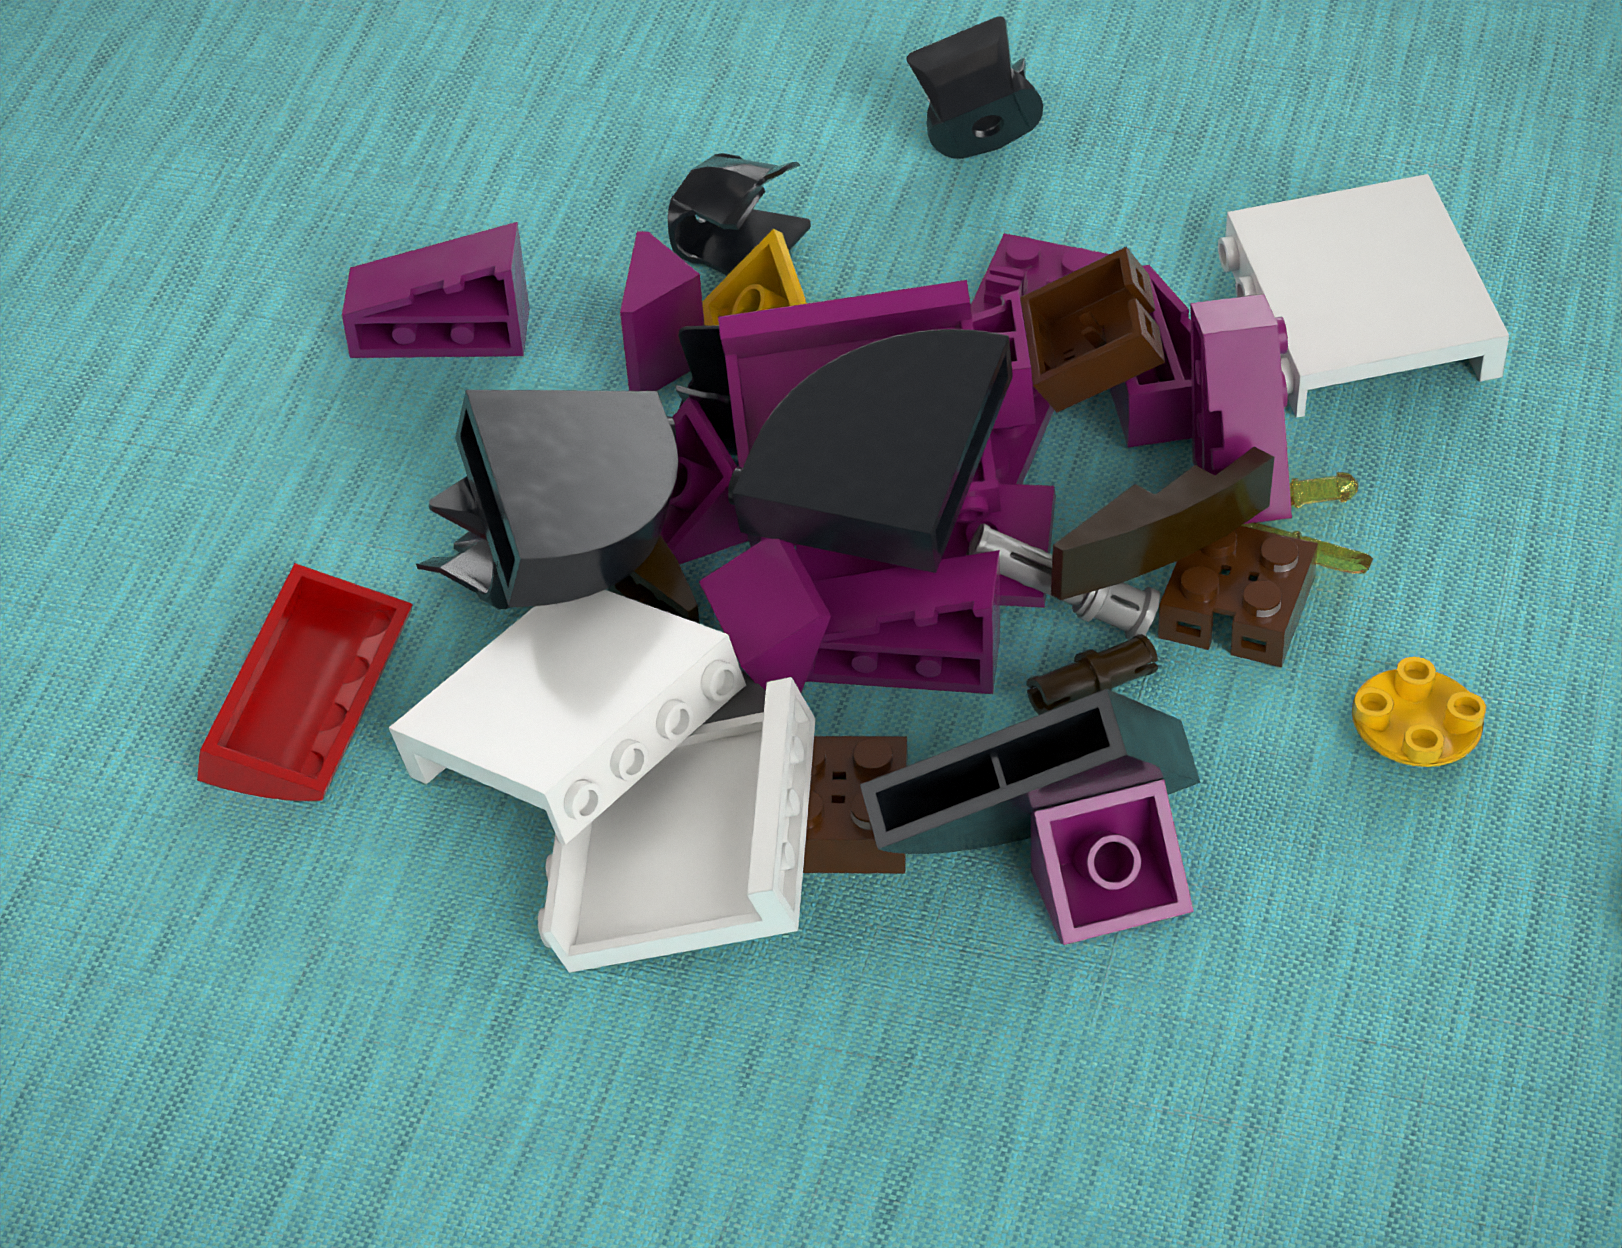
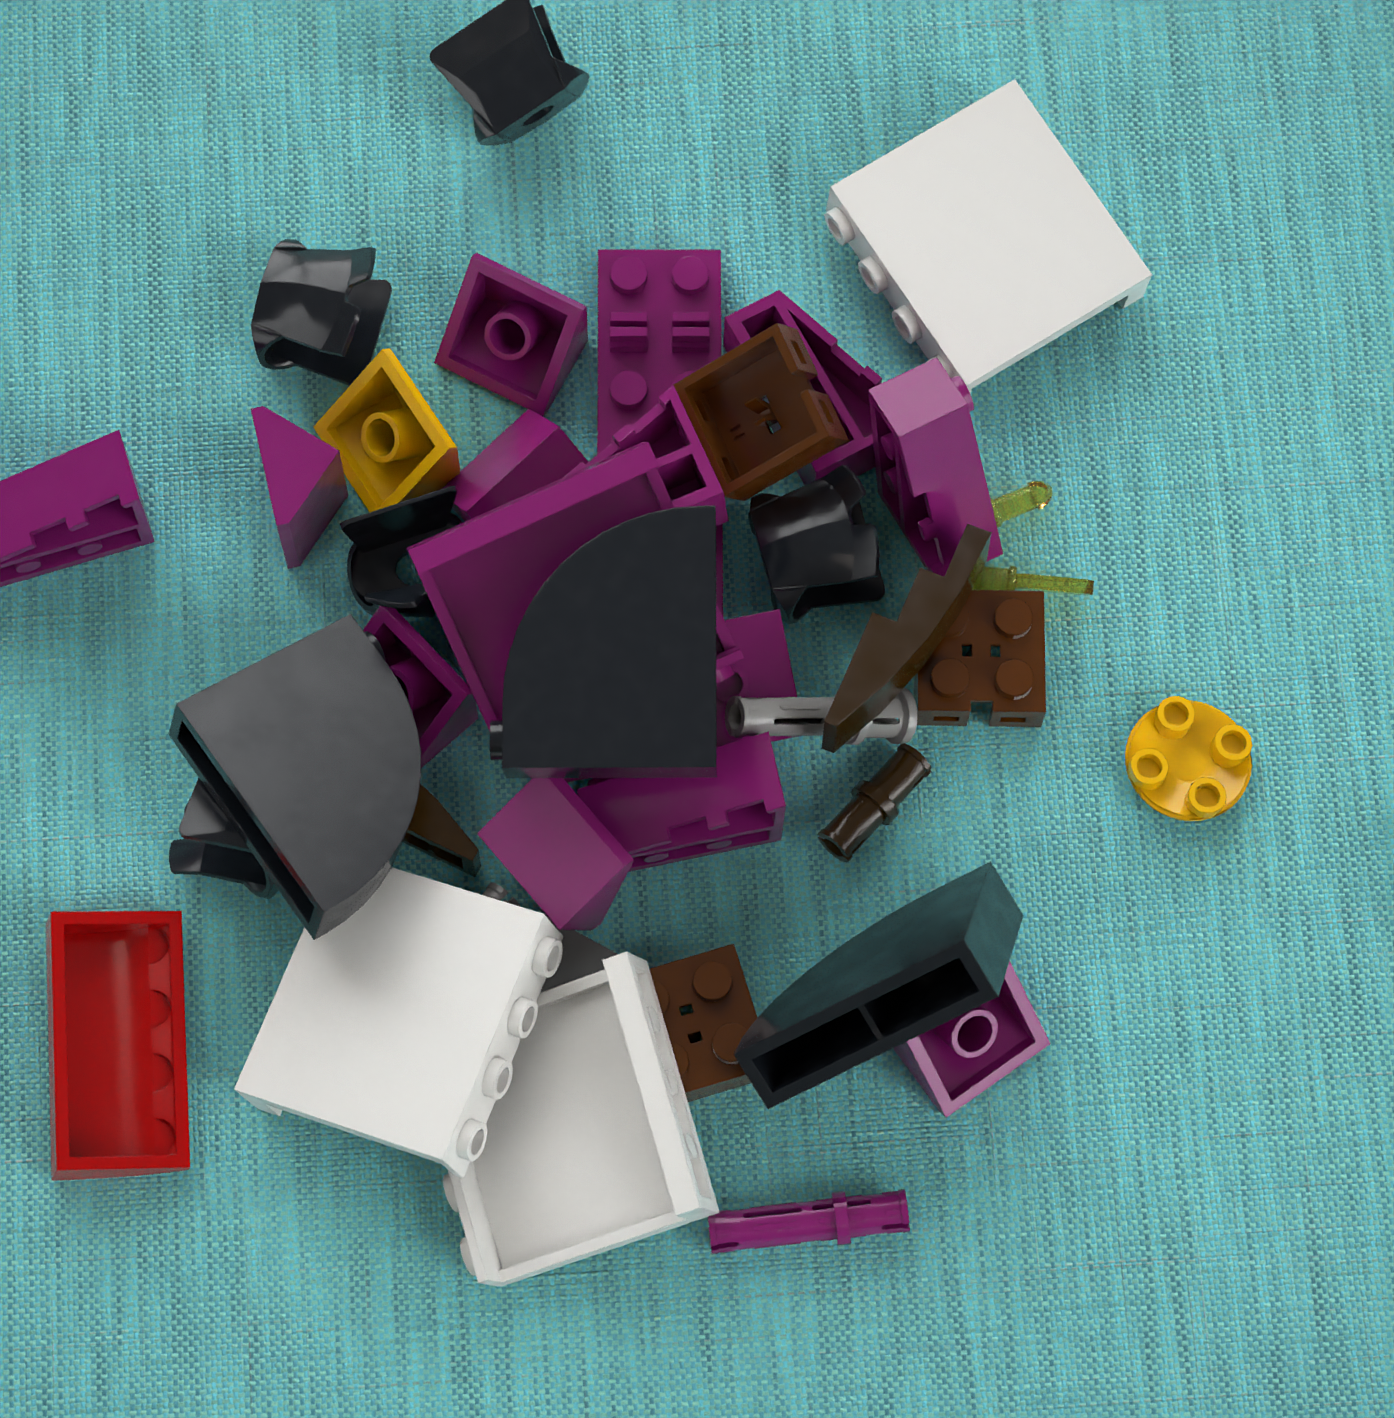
camera: 25 degrees left, 25 degrees up
none -> magenta slope [434,253,588,416]
none -> magenta pin [708,1189,910,1255]
none -> black piece [748,465,885,624]

